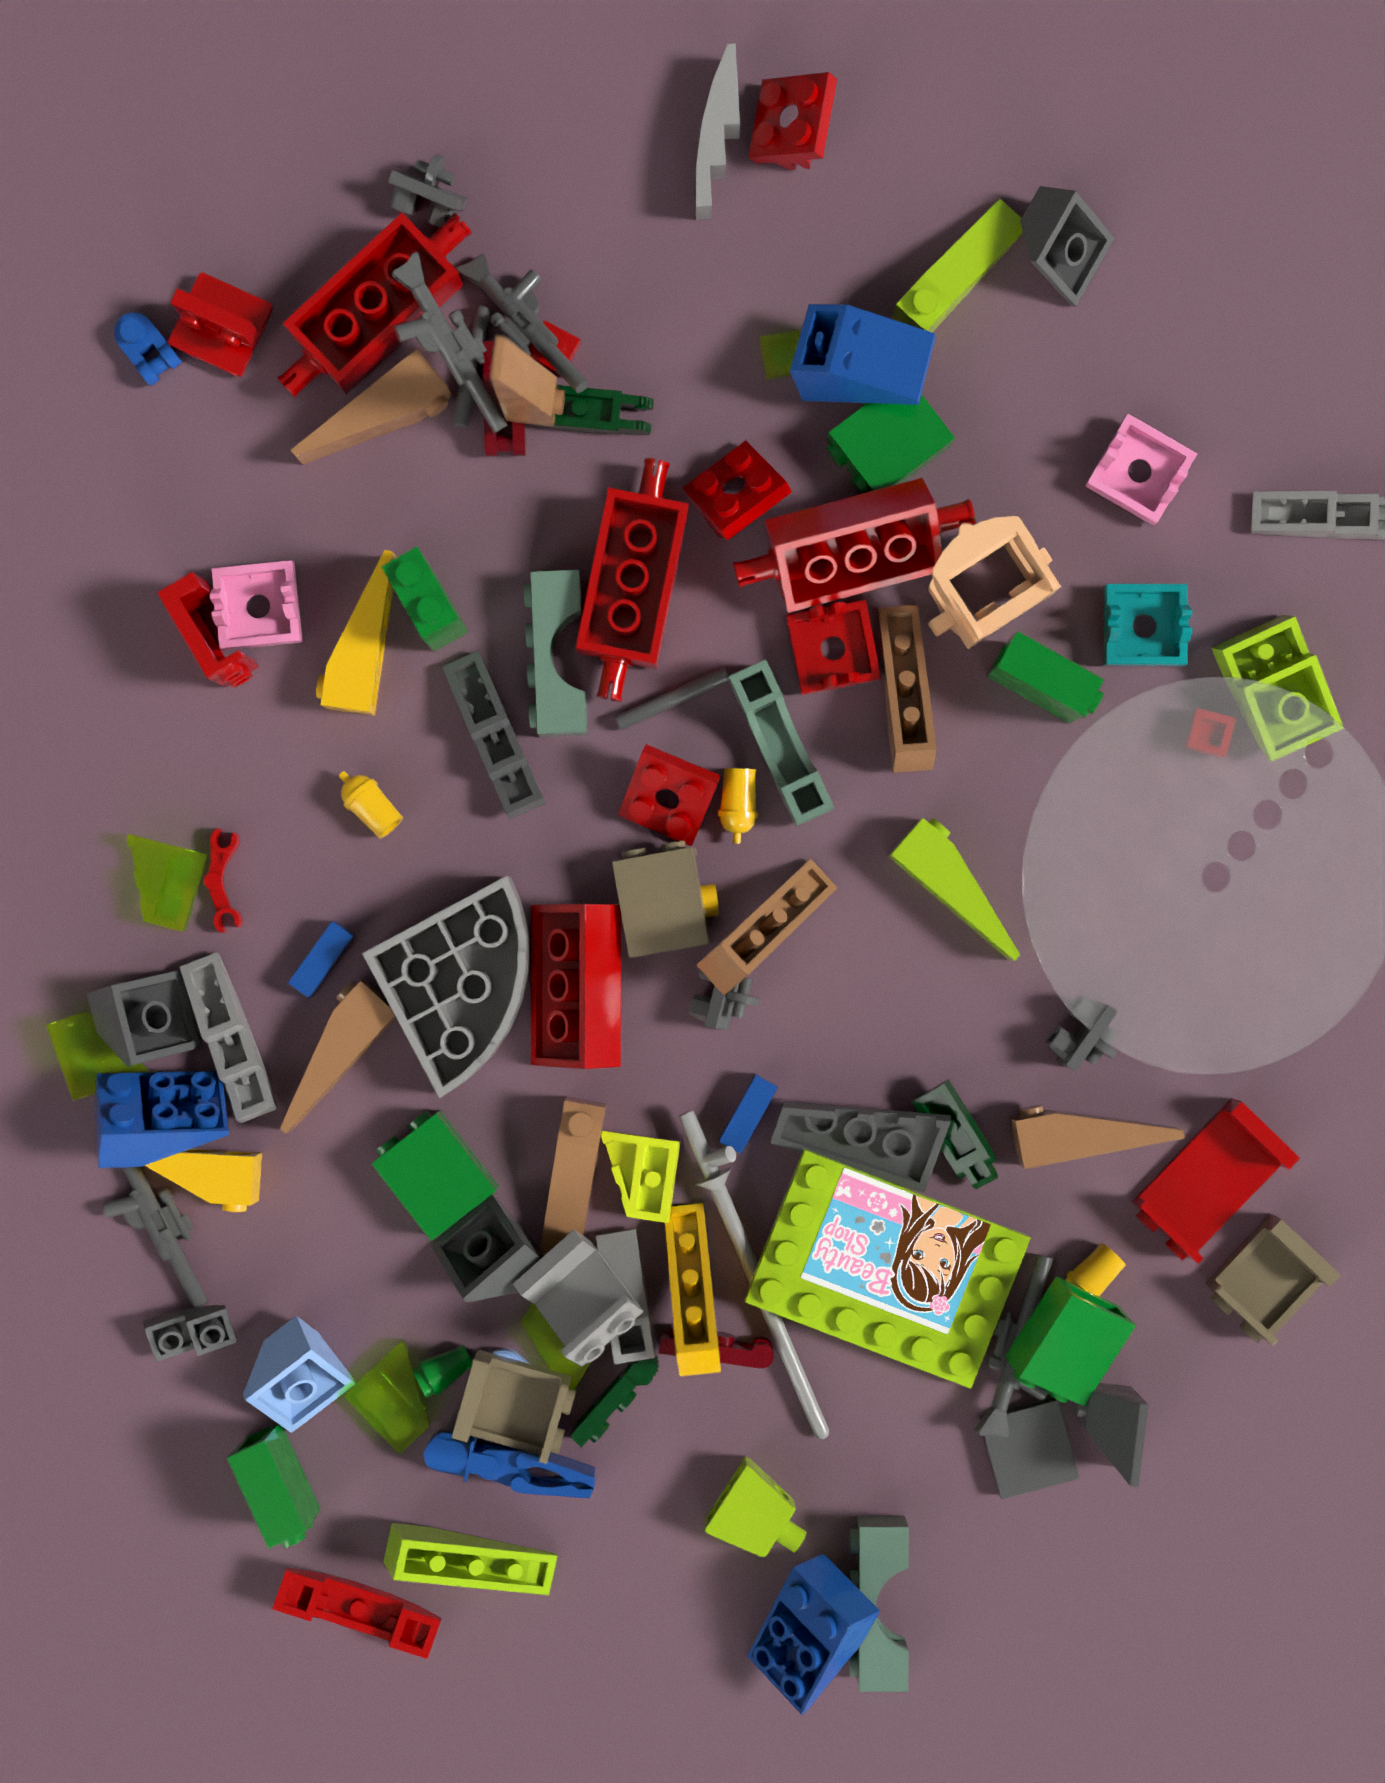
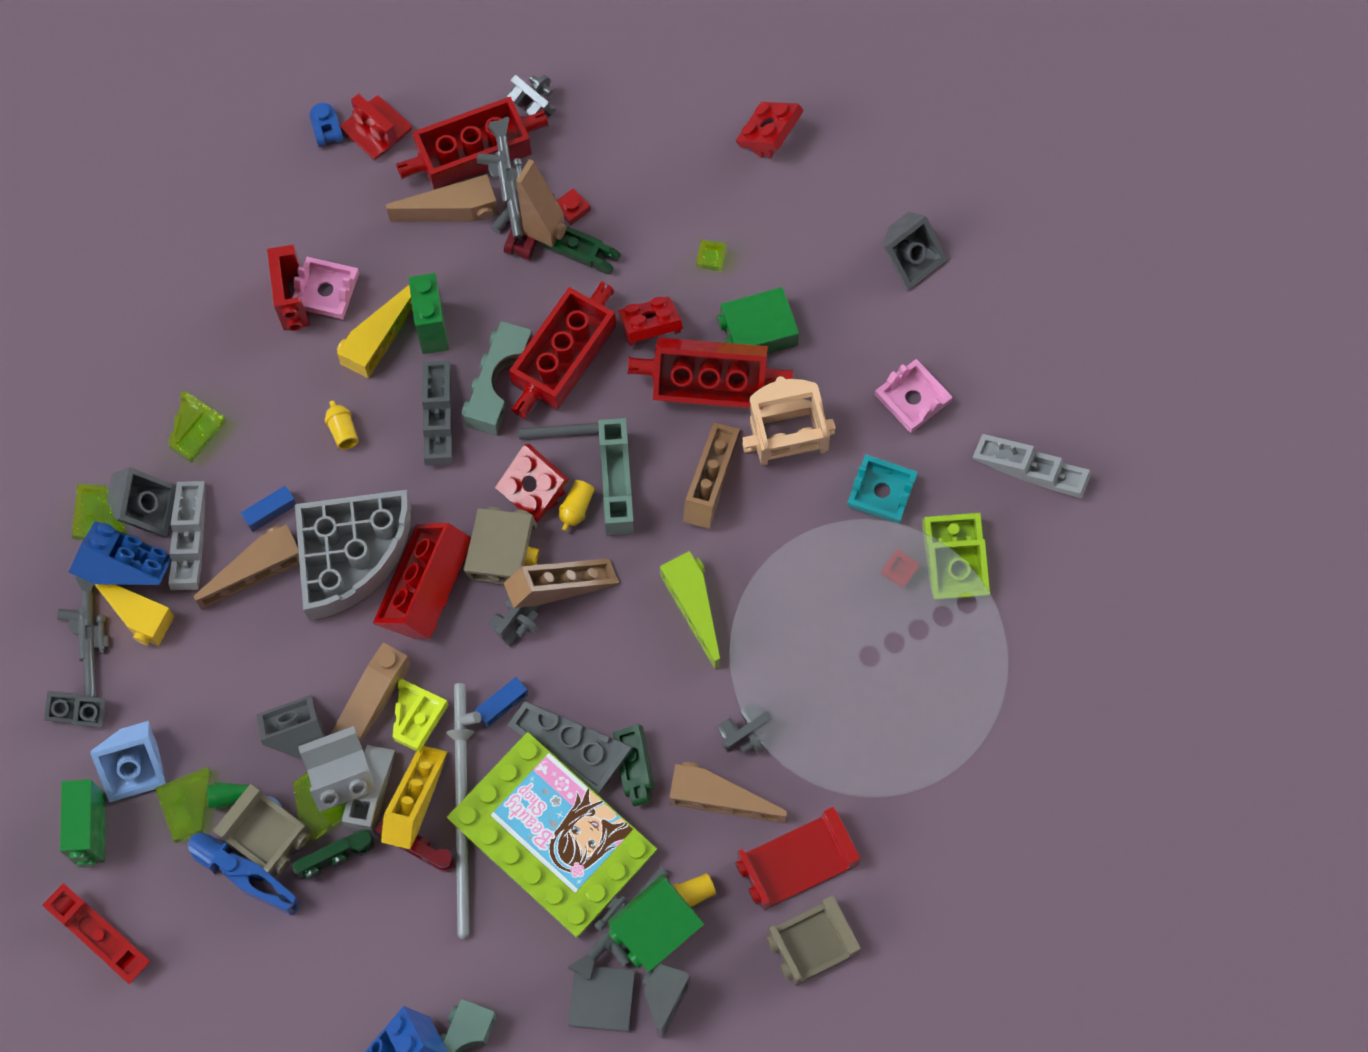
camera: 20 degrees right, 20 degrees down
red piece [204,828,243,933] -> none
green brick [372,1110,499,1241] -> none
lime slope [383,1523,558,1595] -> none
dark grey piece [456,254,589,393] -> none
light grey slope [696,43,740,220] -> none
lime torso [704,1456,807,1557] -> none
red piece [786,600,881,696] -> none
blue slope [790,304,936,405] -> none
lime slope [892,199,1023,332] -> none
green brick [986,631,1104,724] -> none

